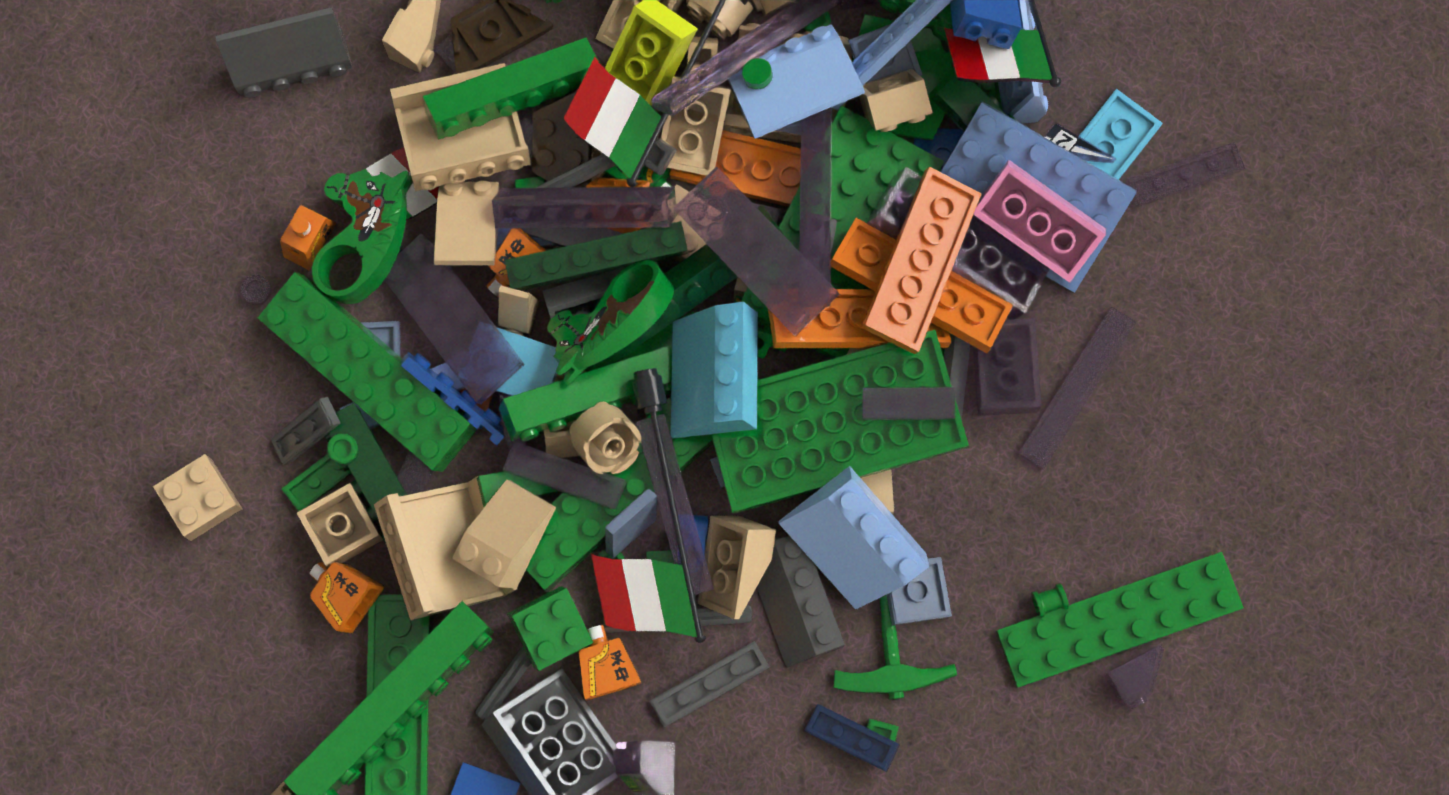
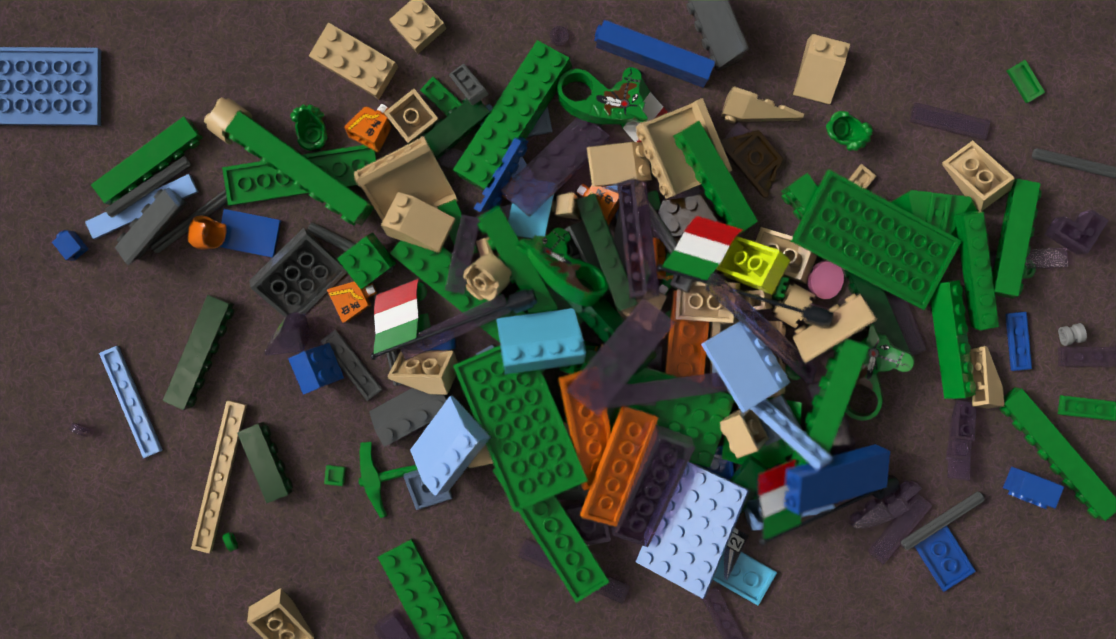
camera: 80 degrees right, 10 degrees up
orange torso [280,205,336,271] -> none
green tile [327,434,359,465] -> none
sand blue tile [605,489,657,558] -> none
green tile [742,58,773,89] -> none
dark blue tile [804,704,900,772] -> none
plate [861,167,981,354] -> none
clear purple tile [862,387,955,420] -> none
bright pink brick [973,160,1106,283] -> none
green bush [1031,583,1069,618] -> none
none -> blue brick [288,343,344,395]
none -> green hair [290,104,327,151]
none -> tan brick [309,22,398,99]
none -> green plate [492,468,609,603]
none -> blue brick [594,20,715,88]
none -> green tile [771,277,789,301]

